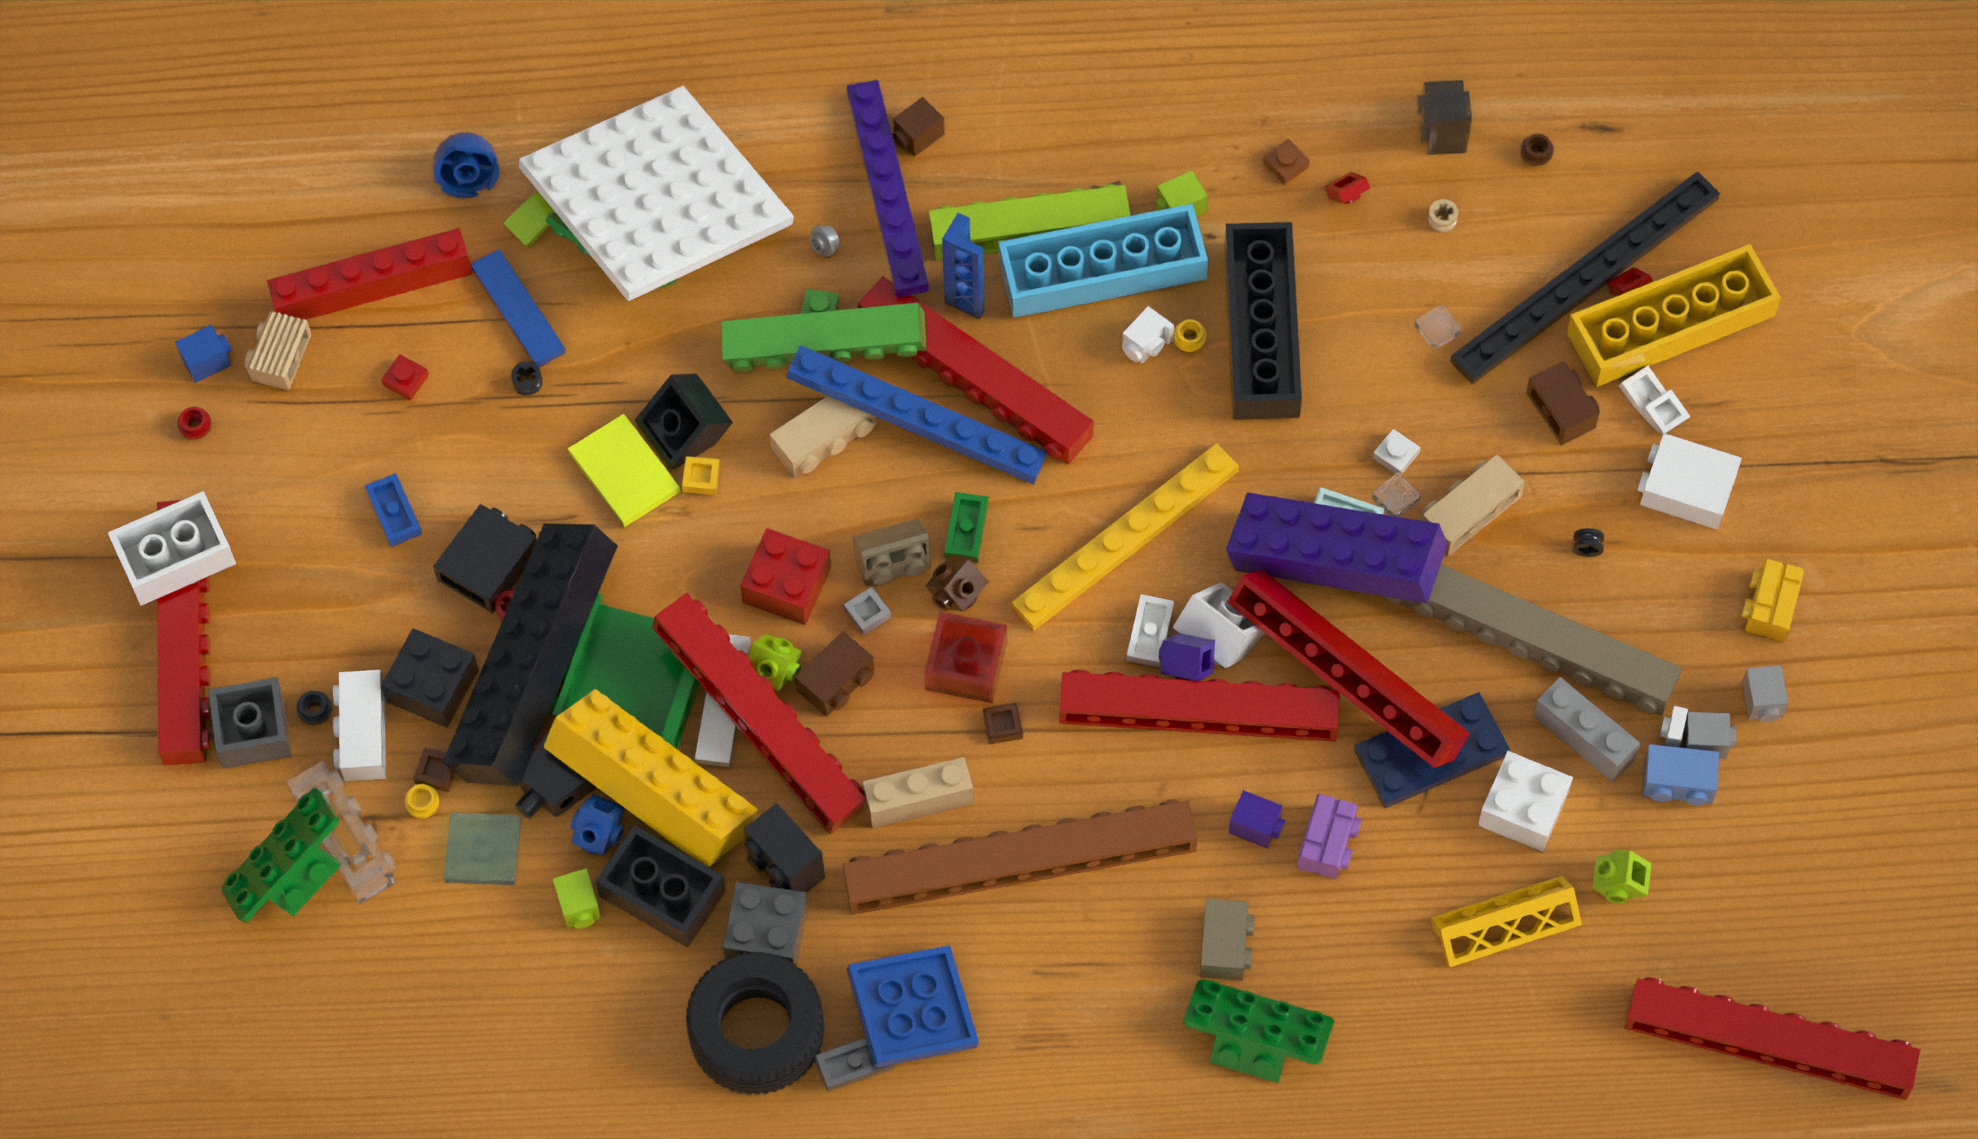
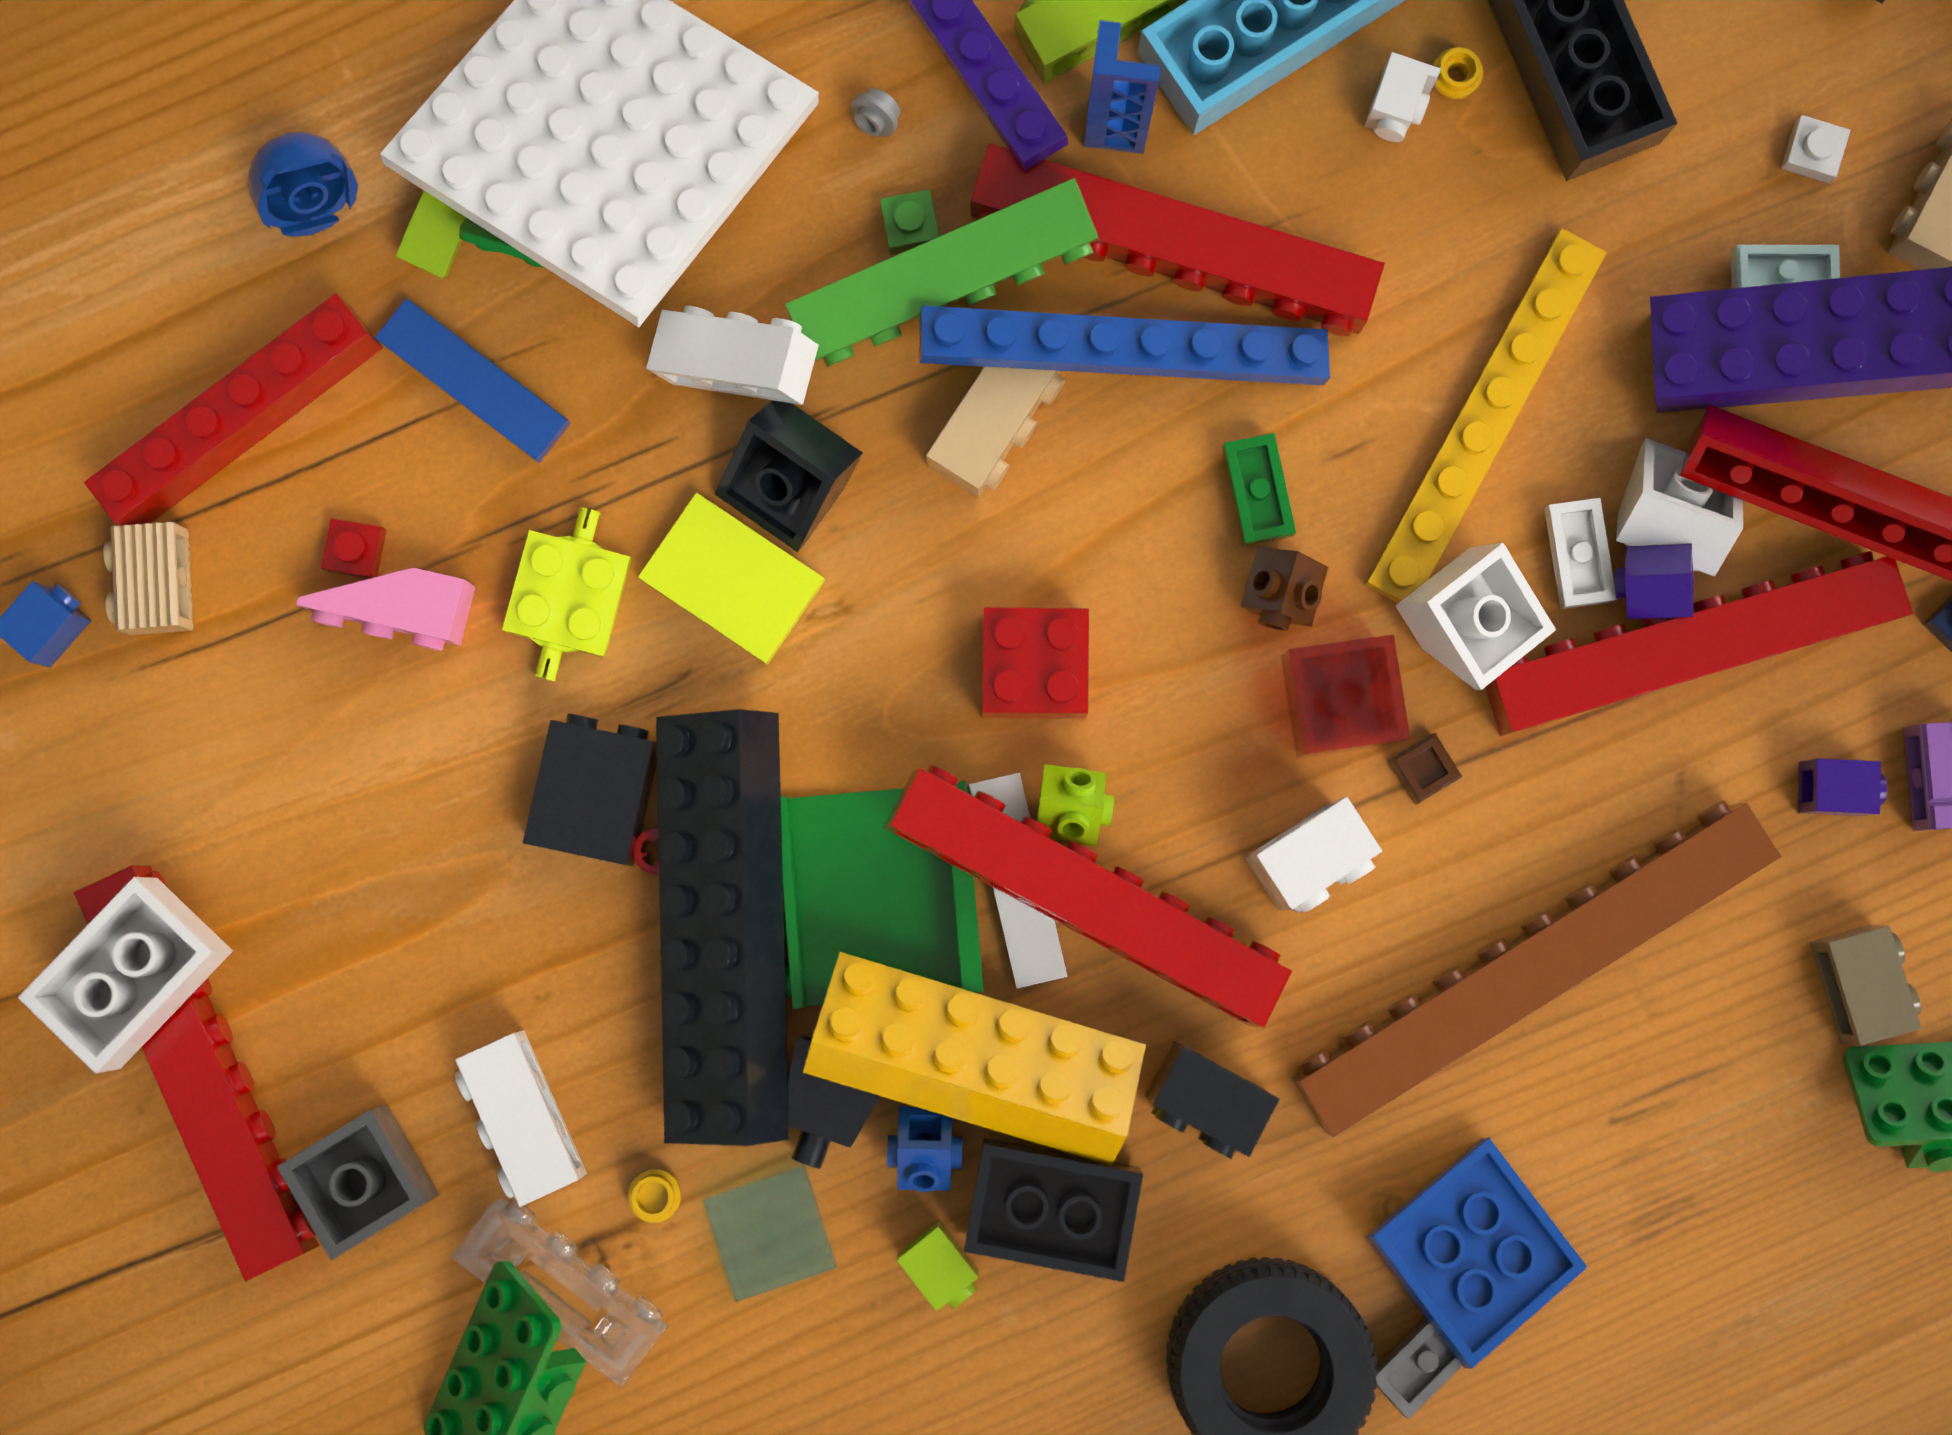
camera: 20 degrees left, 20 degrees up
red plate [177,407,212,440] -> none
black plate [297,691,332,725] -> none
blue plate [365,473,422,547] -> none
black brick [381,628,479,728] -> none
reddish brown plate [414,748,455,792] -> none
black bush [511,361,543,395] -> none
yellow plate [682,456,720,495] -> none
dark grey brick [723,882,808,965] -> none
reddish brown brick [795,631,874,717] -> none
light grey plate [843,587,891,635] -> none
dark tan slope [853,518,931,586] -> none
tan brick [863,757,974,829] -> none
clear plate [1372,472,1421,517] -> none
none -> bright pink slope [296,568,475,651]
none -> neon yellow plate [502,507,631,682]
none -> white brick [646,306,819,405]
none -> white brick [1244,797,1383,913]
none -> white slope [1395,543,1556,690]

